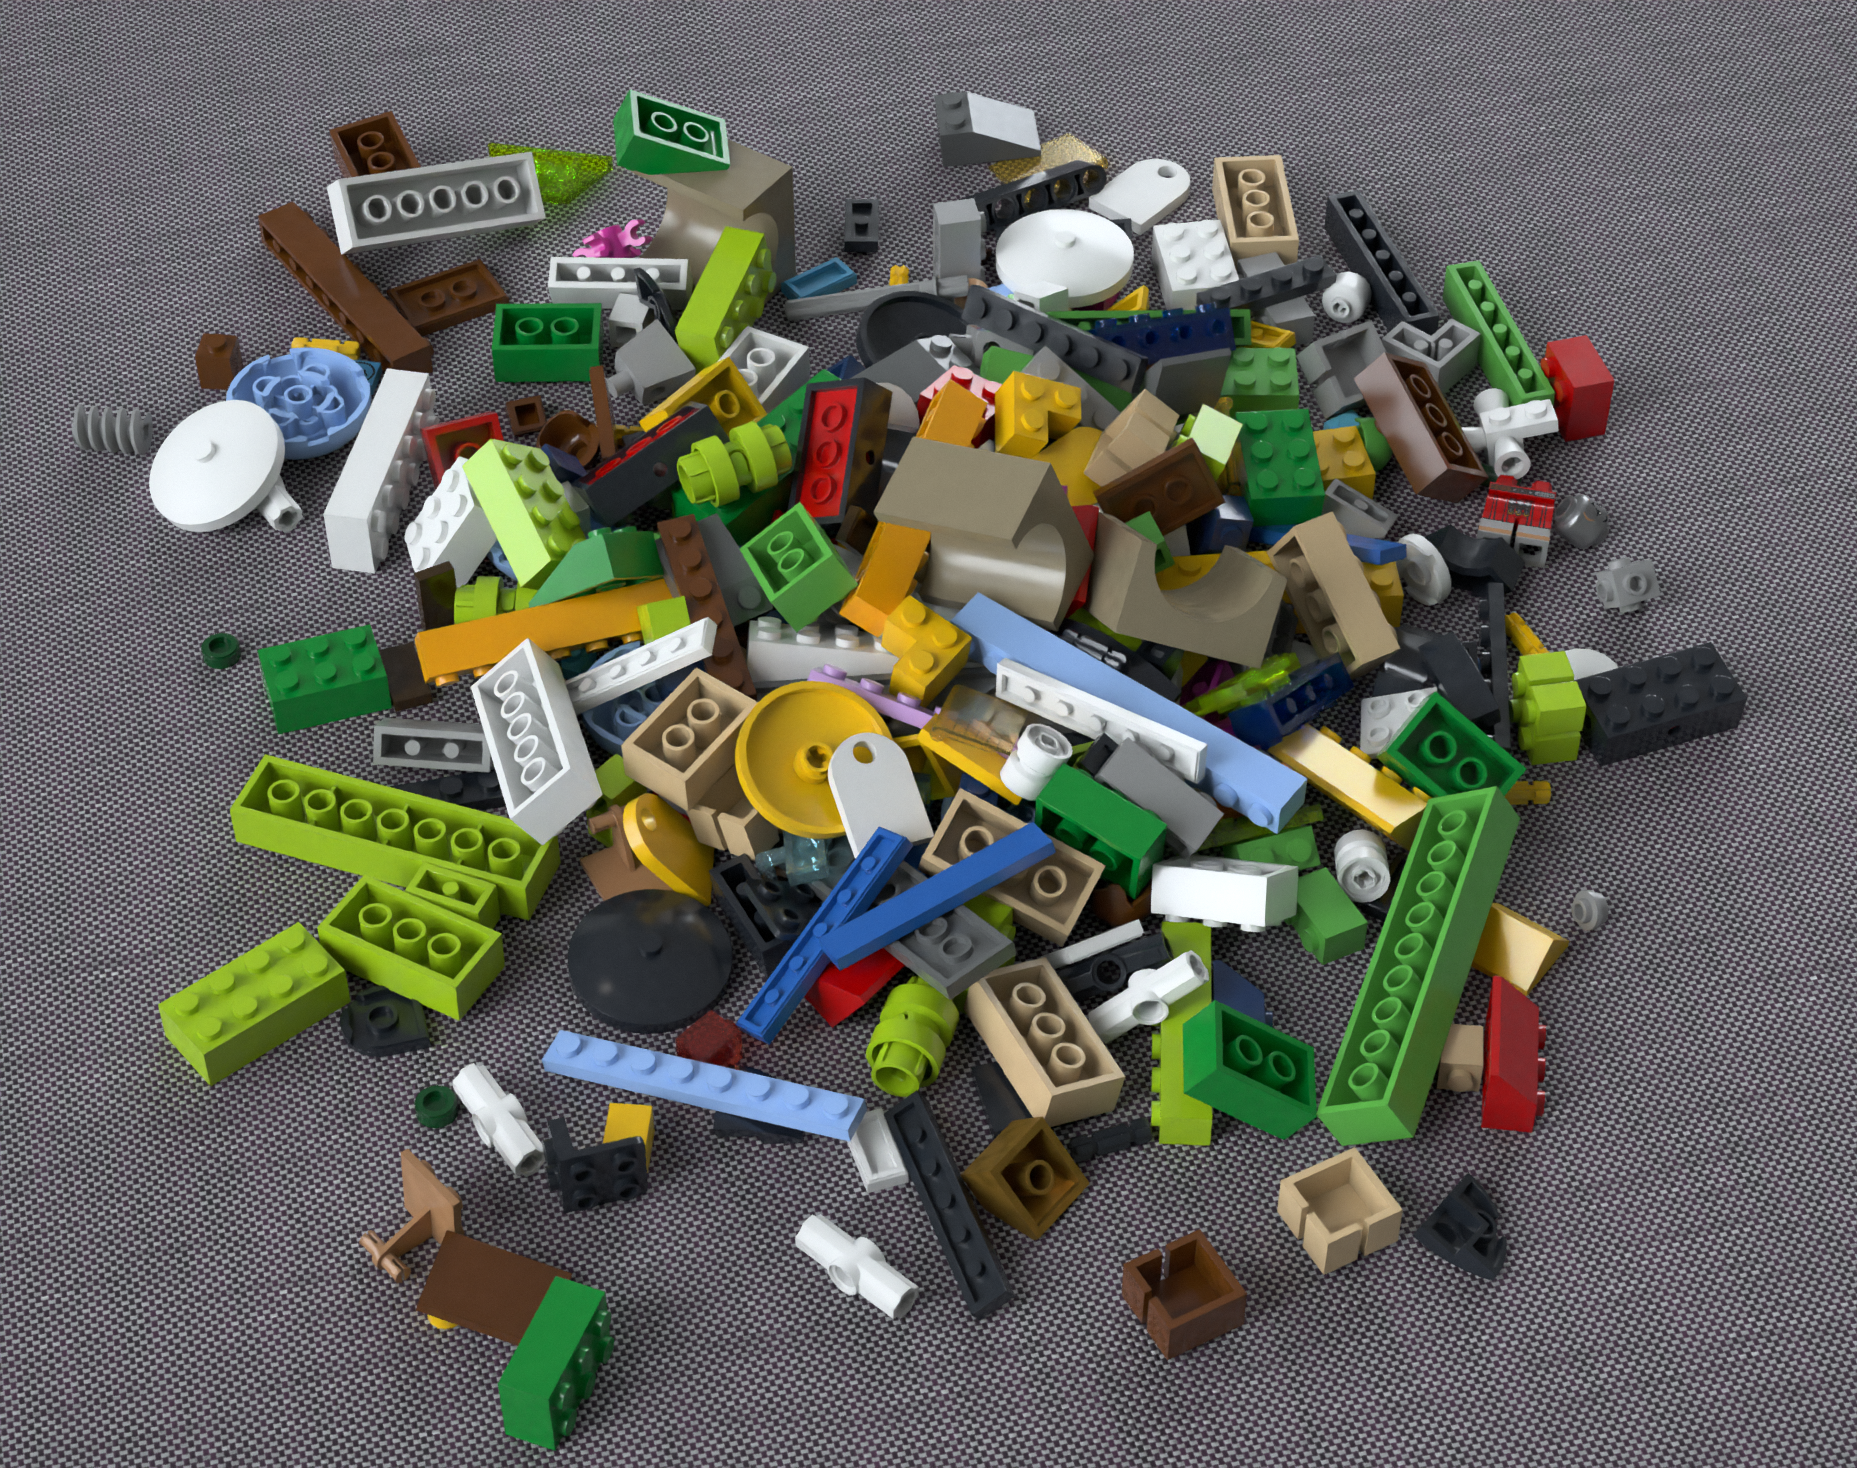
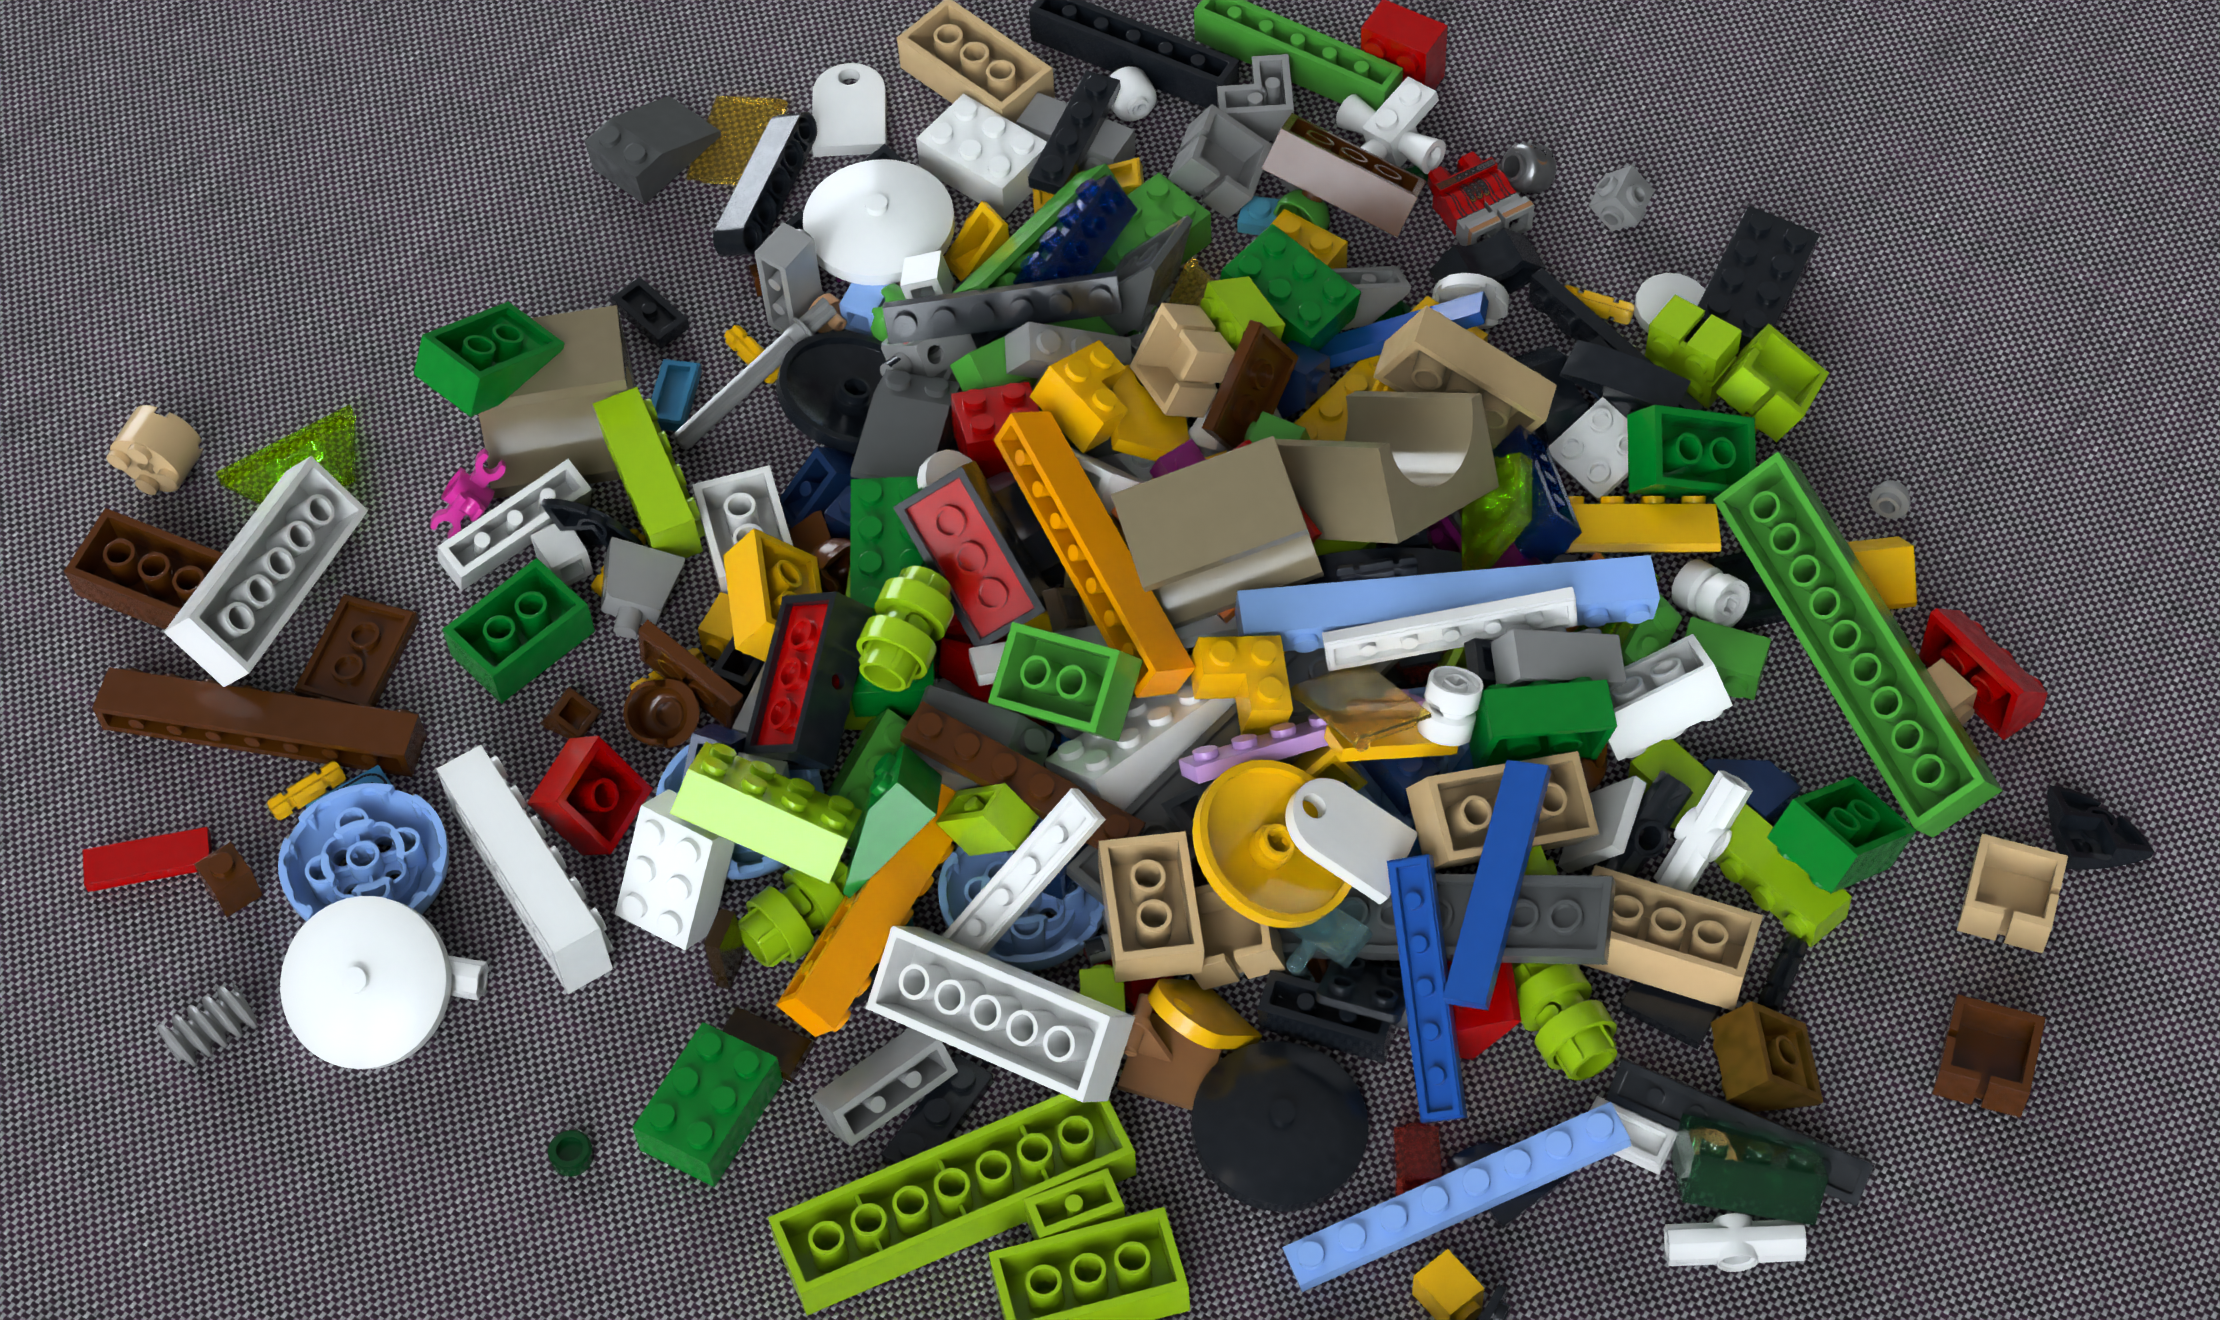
camera: 40 degrees left, 10 degrees up
none -> red tile [83,827,212,892]
none -> tan brick [106,405,203,495]
none -> clear green wedge [1670,1113,1829,1225]
none -> lime piece [1716,323,1829,443]

